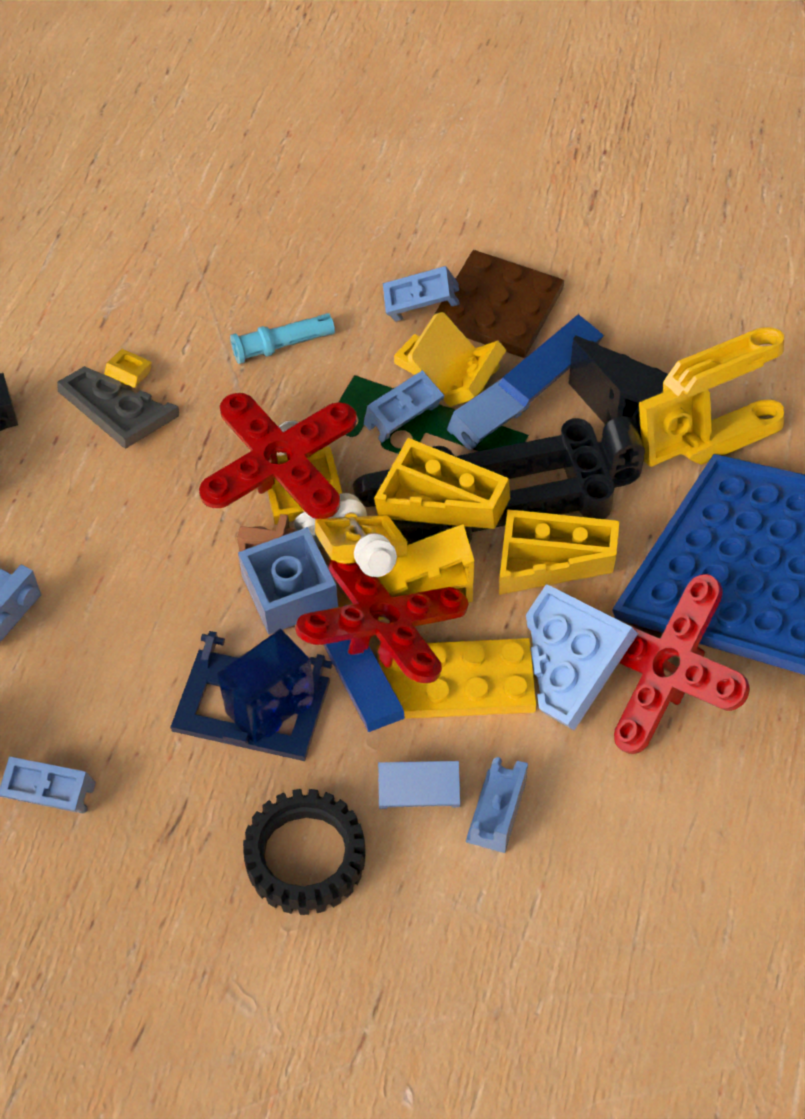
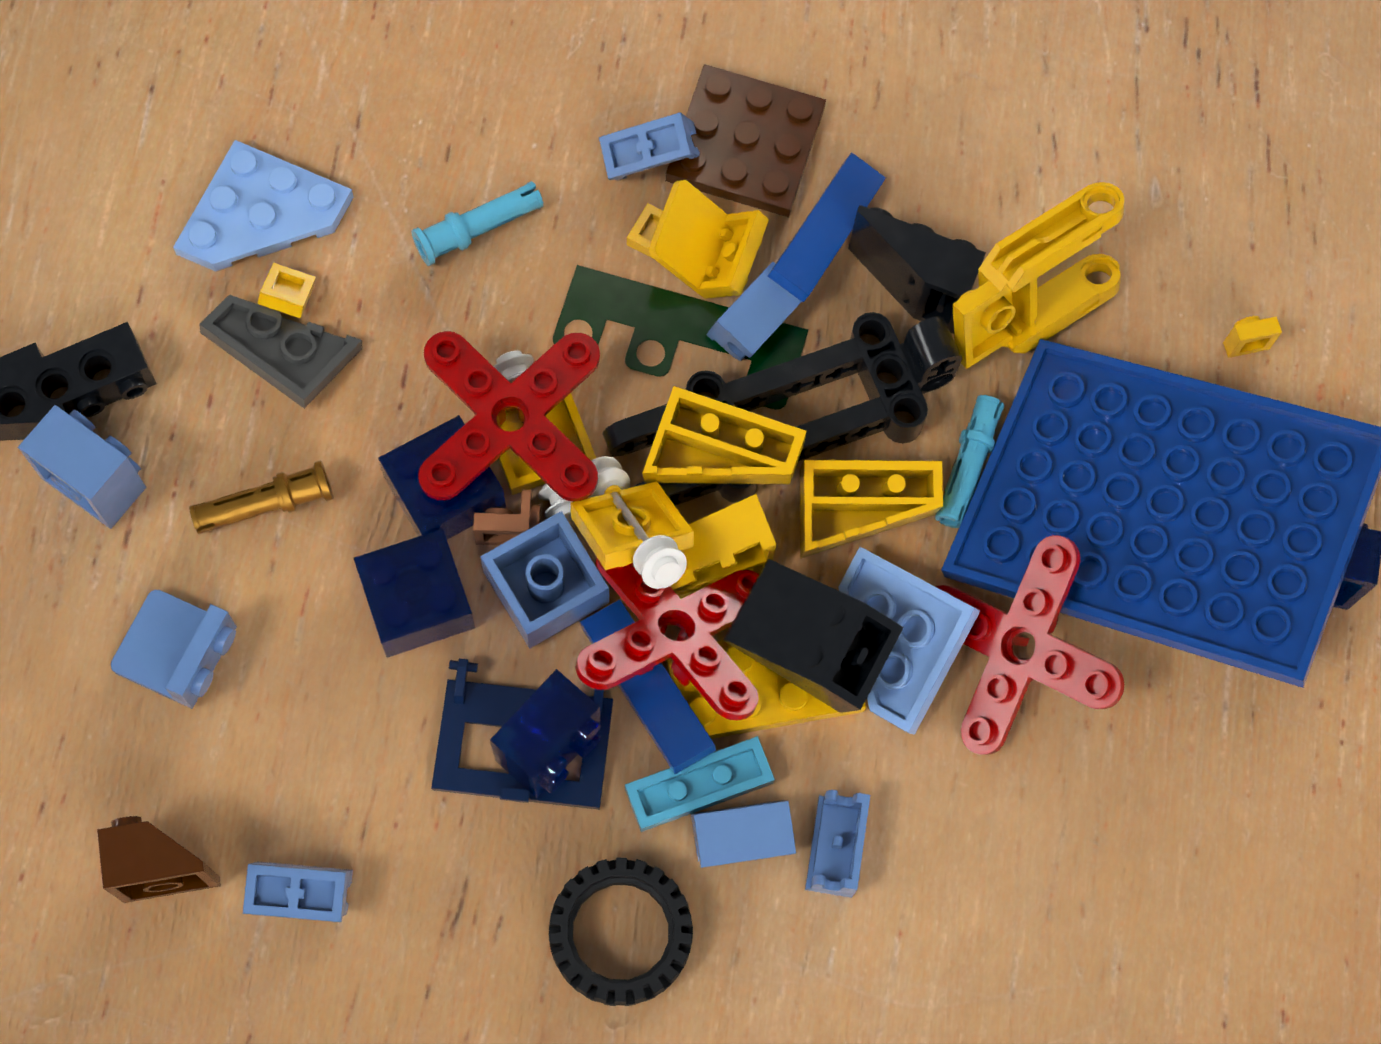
camera: 15 degrees left, 15 degrees up
medium blue hinge [364,370,444,442] -> none
none -> light blue plate [173,140,354,272]
none -> pearl gold pin [189,460,333,534]
none -> clear blue brick [354,529,475,658]
none -> clear blue brick [378,415,506,551]
none -> medium azure plate [625,736,775,832]
none -> black slope [723,559,904,713]
none -> medium azure pin [935,395,1005,528]

